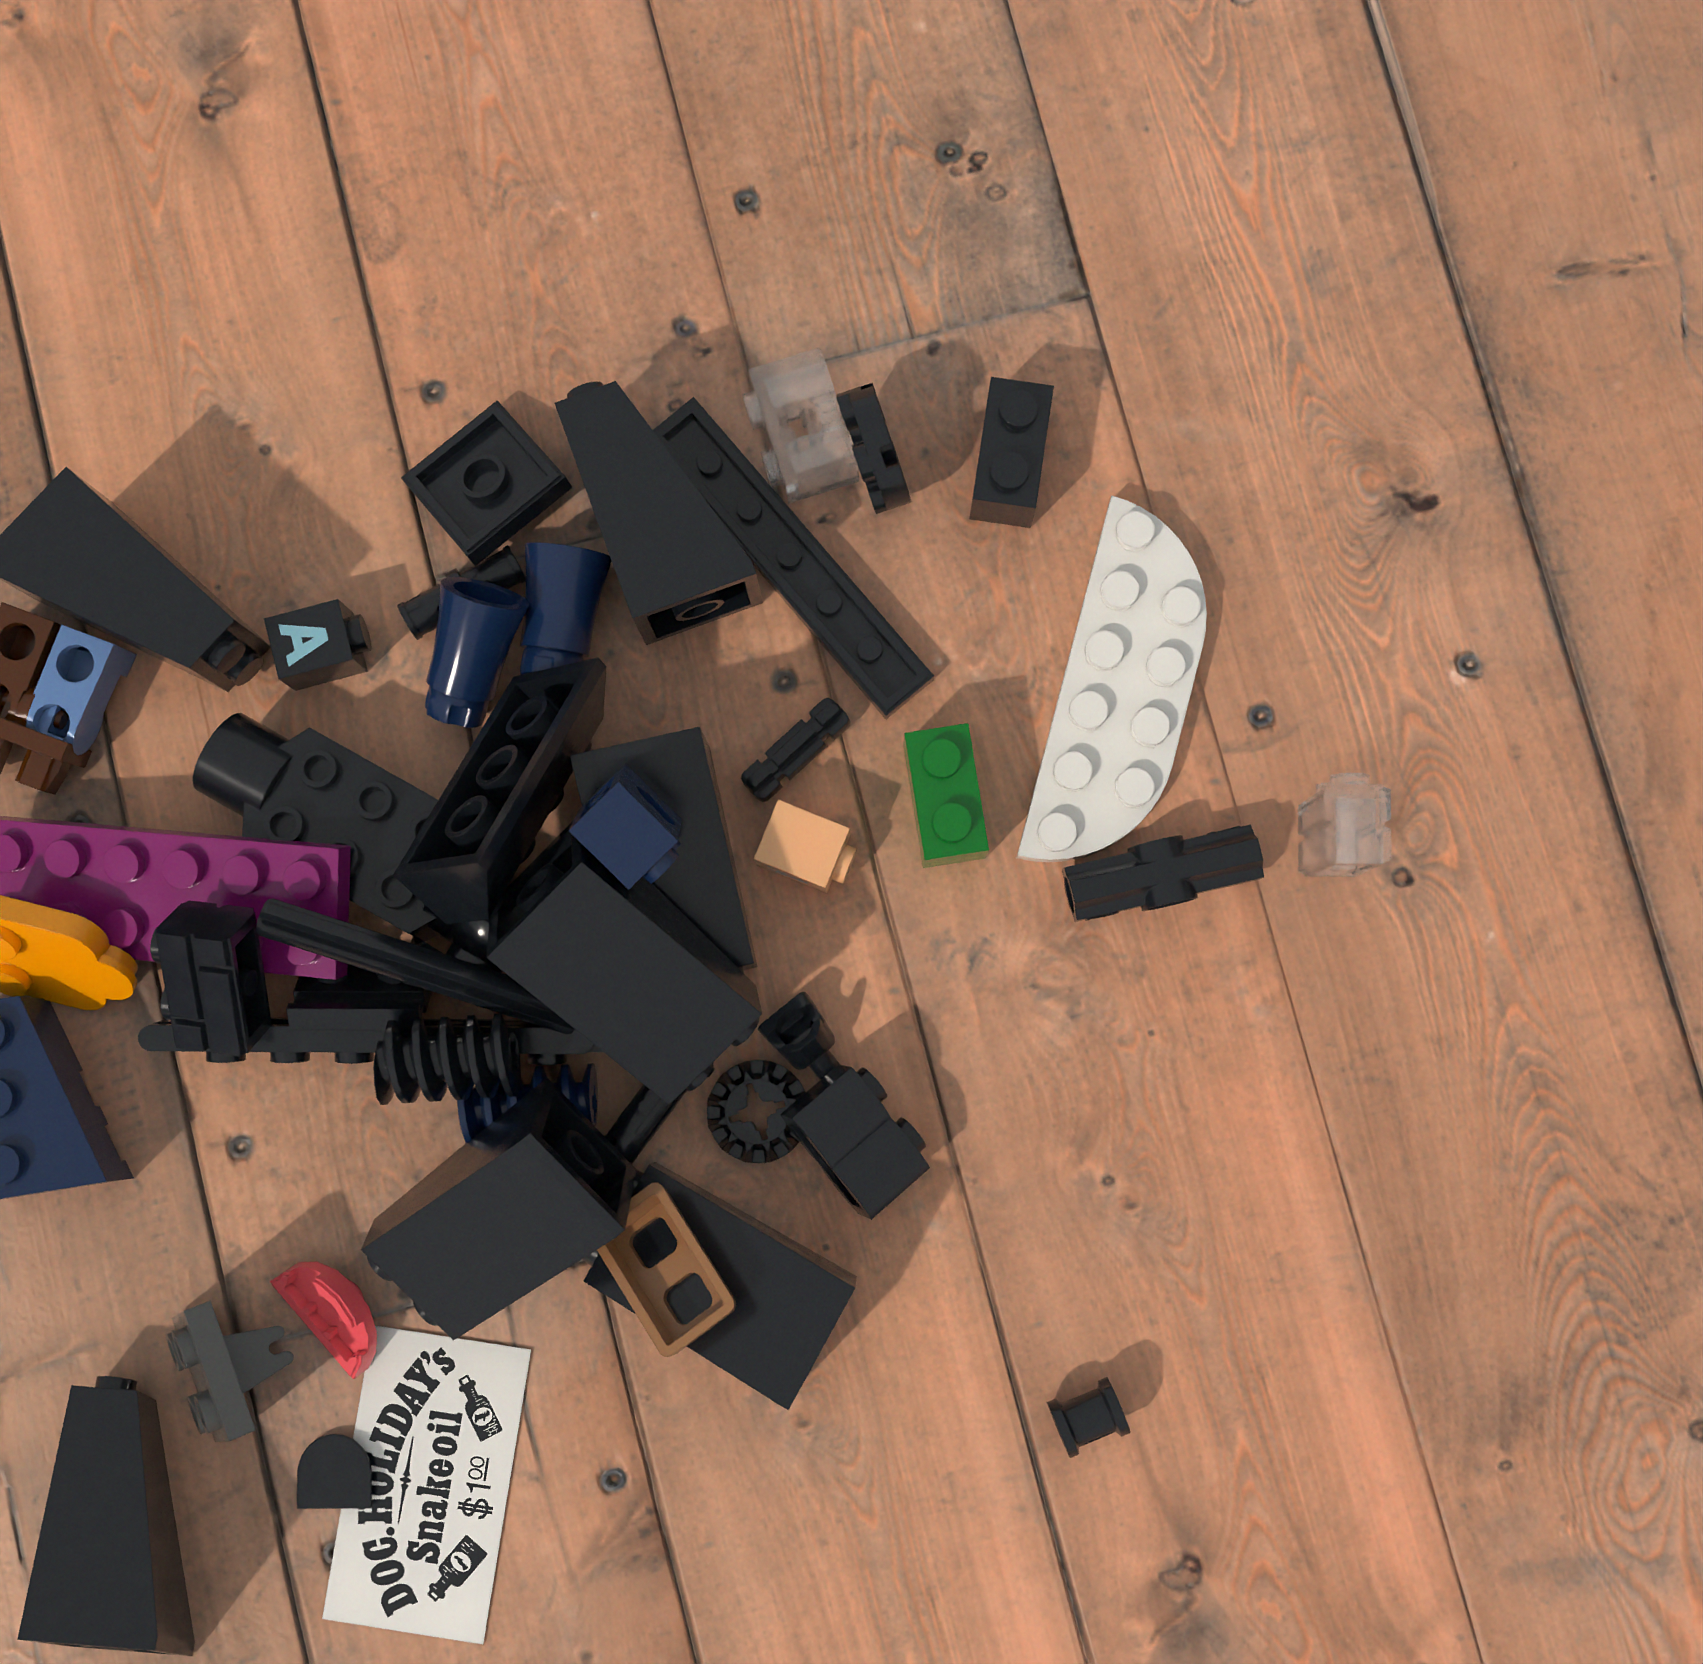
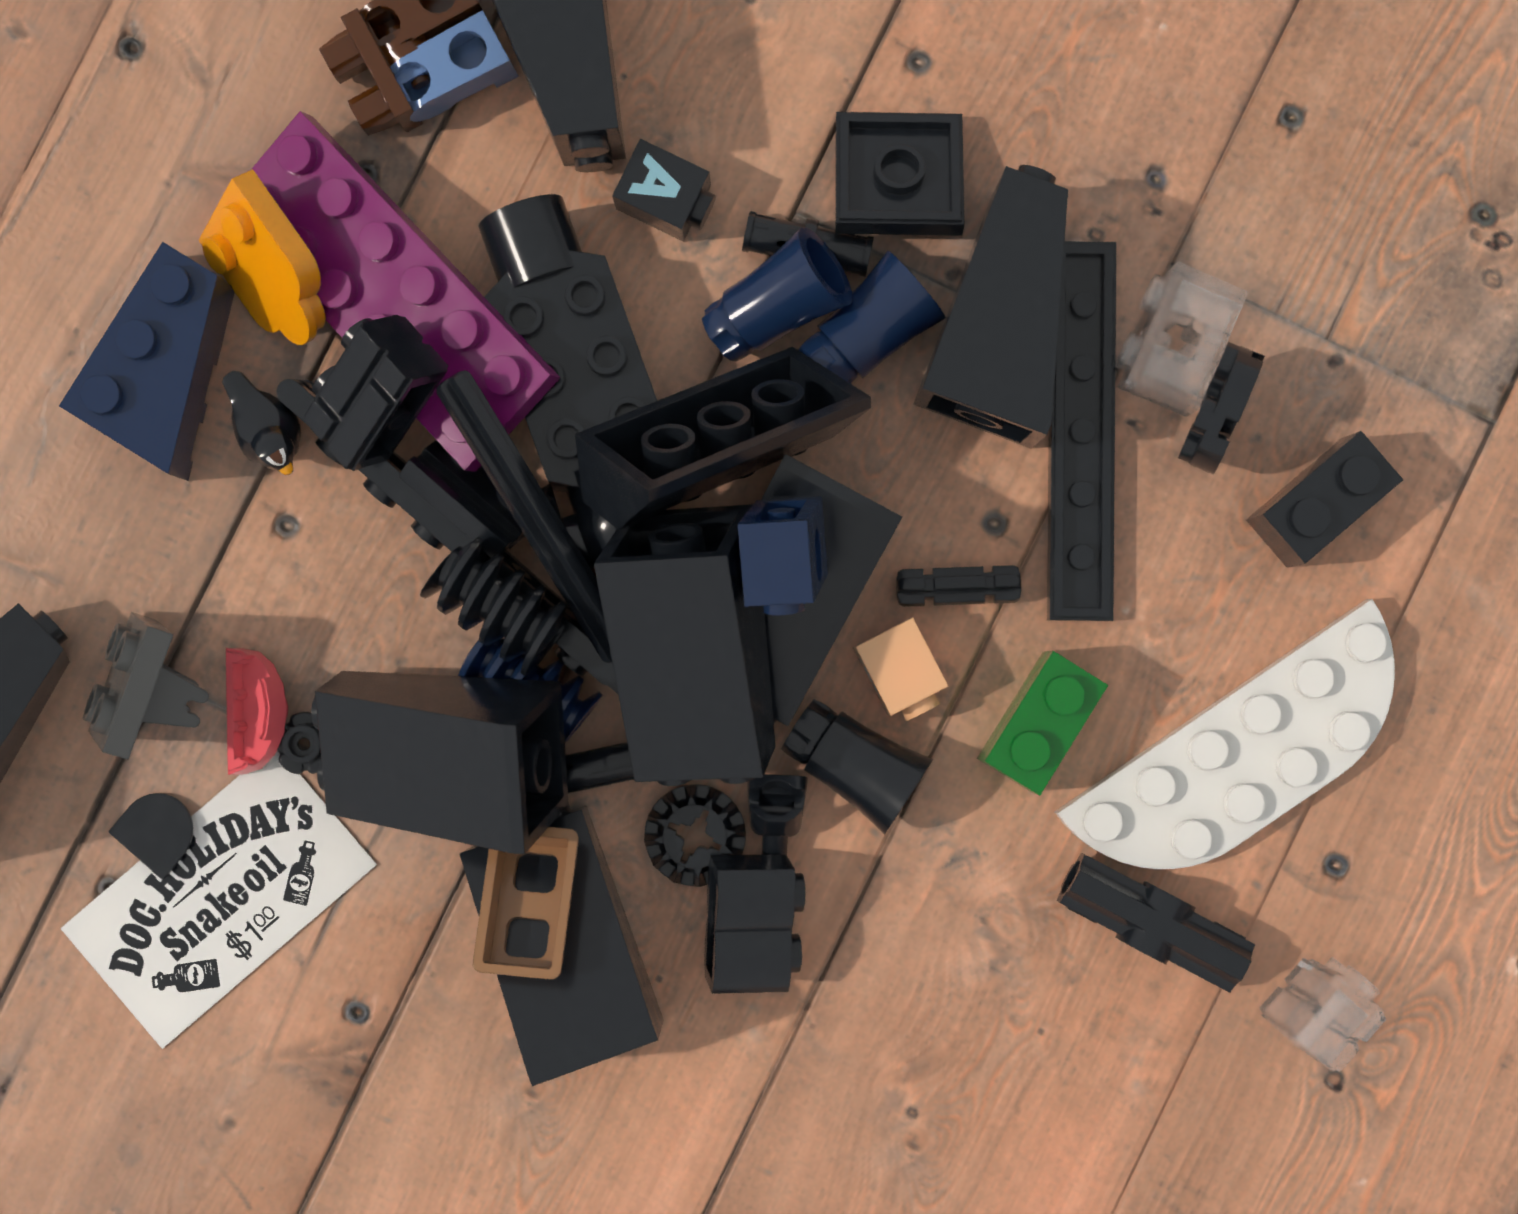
camera: 35 degrees right, 5 degrees up
none -> black animal [222,371,301,475]
none -> black plate [277,712,321,774]
none -> black plant [781,699,934,835]

